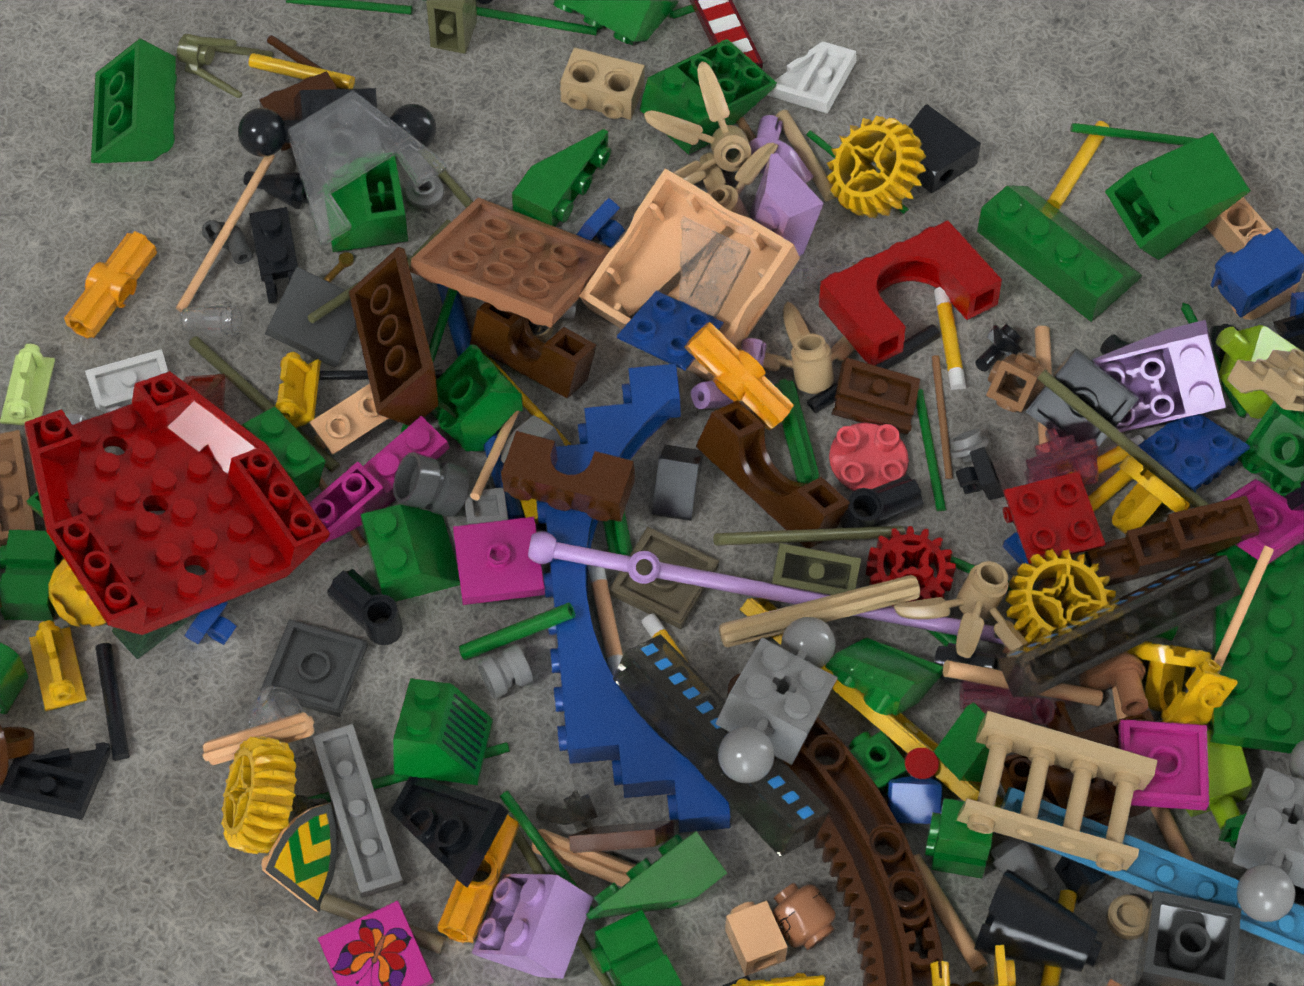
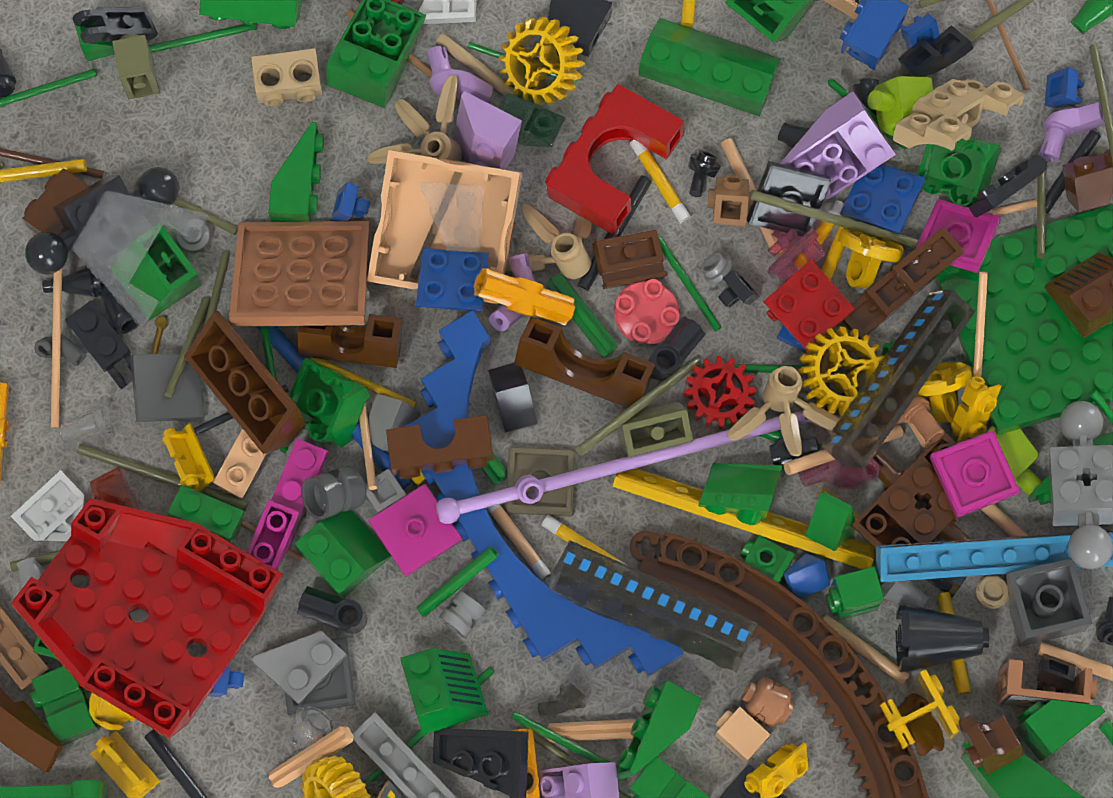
camera: 25 degrees left, 15 degrees up
reddish brown tile [569,820,675,853] -> none
tan plant [644,62,751,190] -> none
light grey brick [715,617,838,783] -> none
tan axle [719,575,920,647] -> none
red sticker [905,748,939,779] -> none
medium nougat axle [932,355,953,479] -> none
tan fence [957,711,1158,871] -> none
none -> black cone [99,284,142,334]
none -> light grey wing [251,631,347,706]
none -> clear green slope [498,92,566,147]

